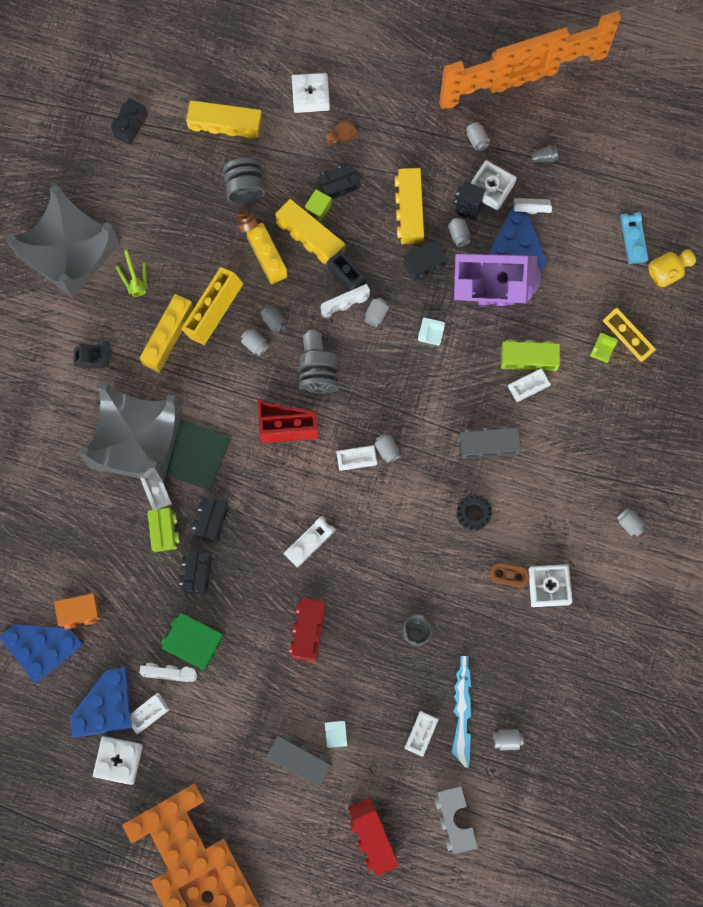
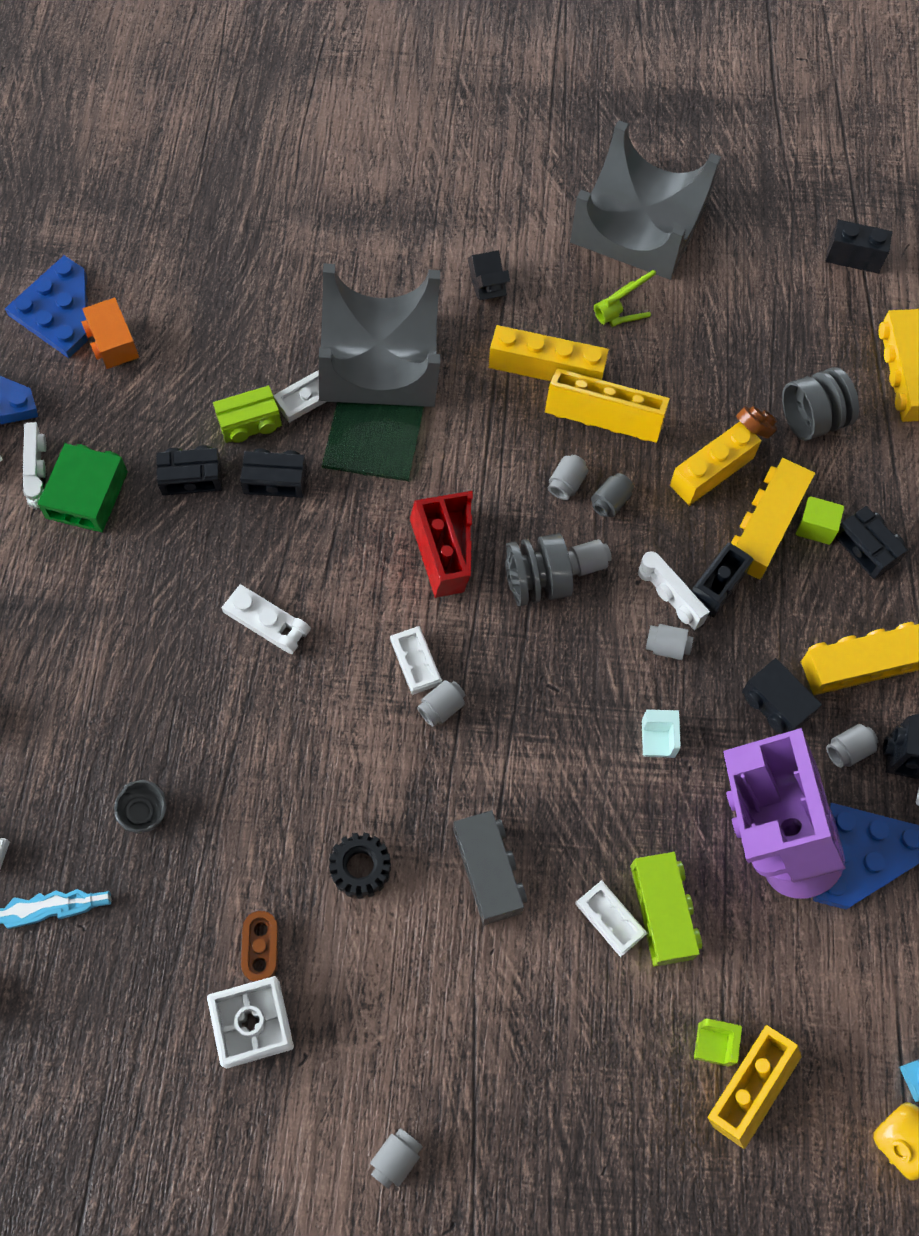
camera: 75 degrees right, 10 degrees down
red wedge [290,598,325,663] -> none

